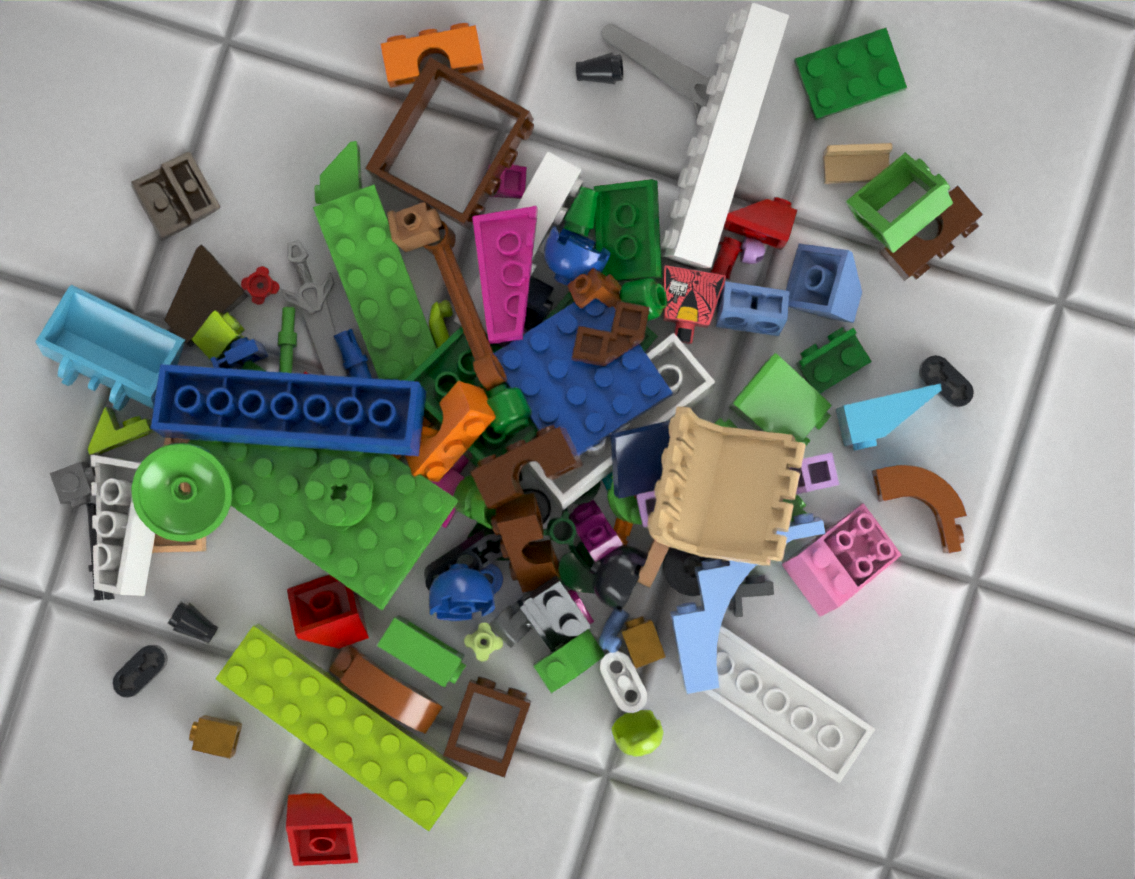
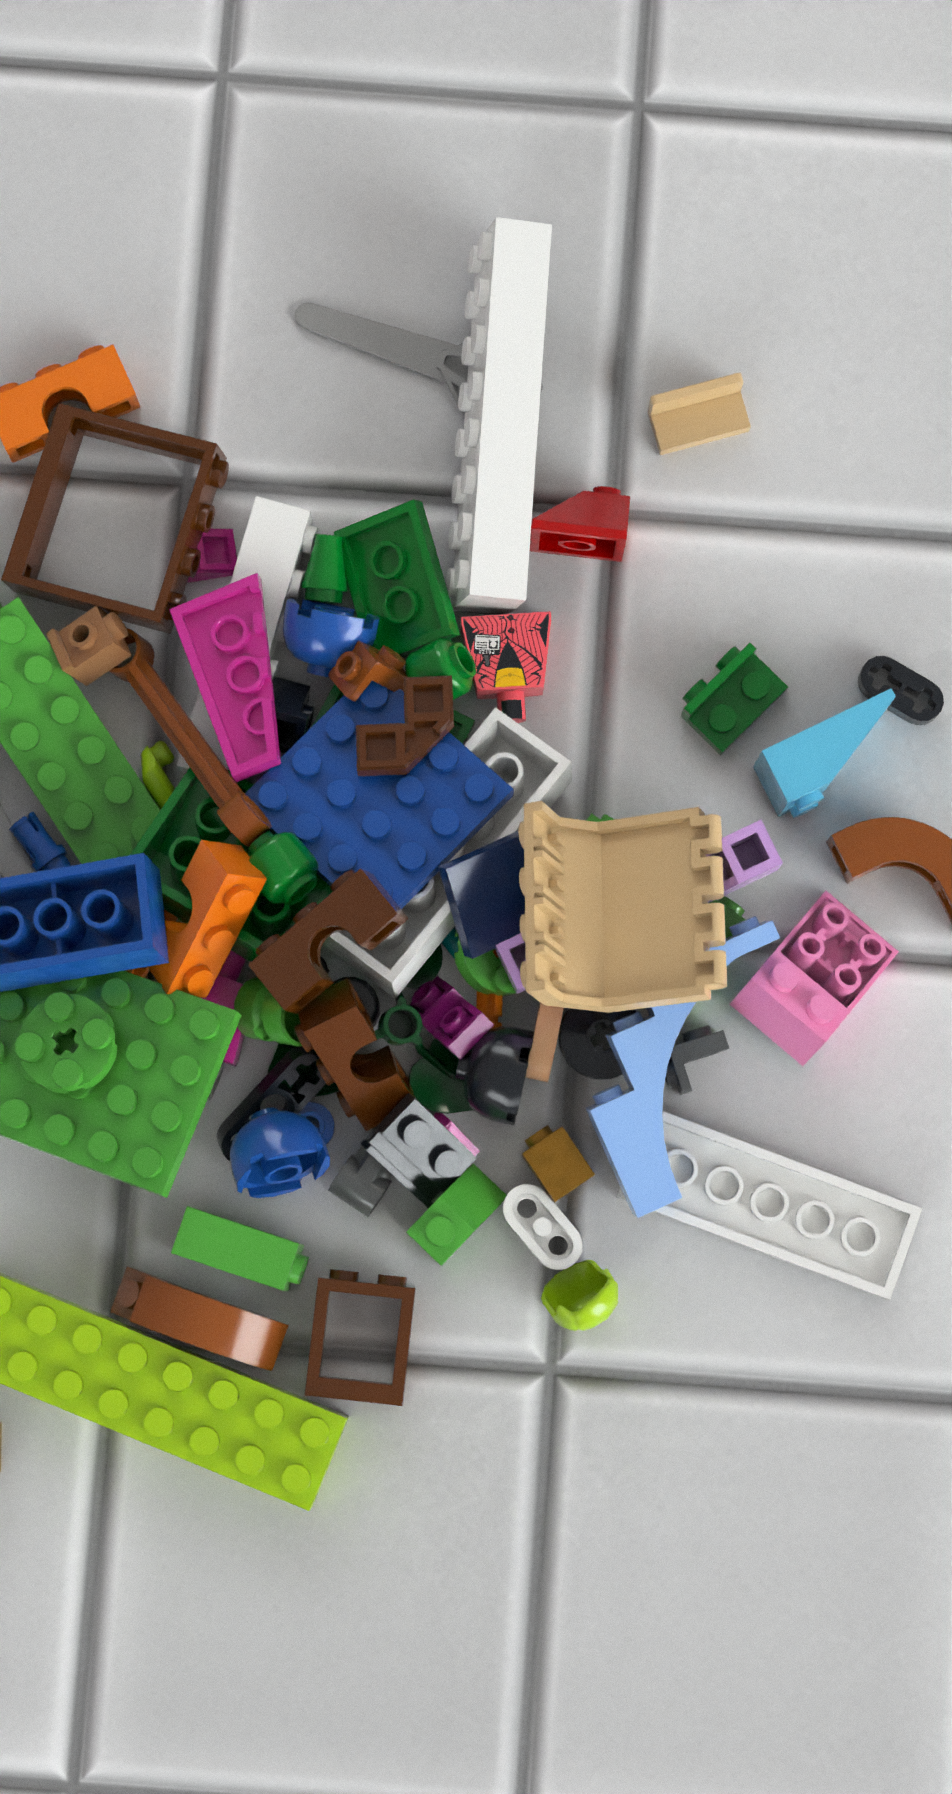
camera: 15 degrees left, 5 degrees down
red slope [286,793,359,866] -> none
red slope [287,574,369,649] -> none
yellowish green plate [464,622,503,661] -> none
black cone [576,52,624,85] -> none
medium blue arm [599,609,630,653] -> none
red pin [710,236,743,280] -> none
medium blue brick [716,281,789,336] -> none
bright green slope [728,353,832,446] -> none
lavender hinge [740,237,766,264] -> none
medium blue slope [786,243,862,323] -> none
green plate [794,27,907,121] -> none
bright green window [846,152,953,253] -> none
reddish brown arch [880,185,983,281] -> none

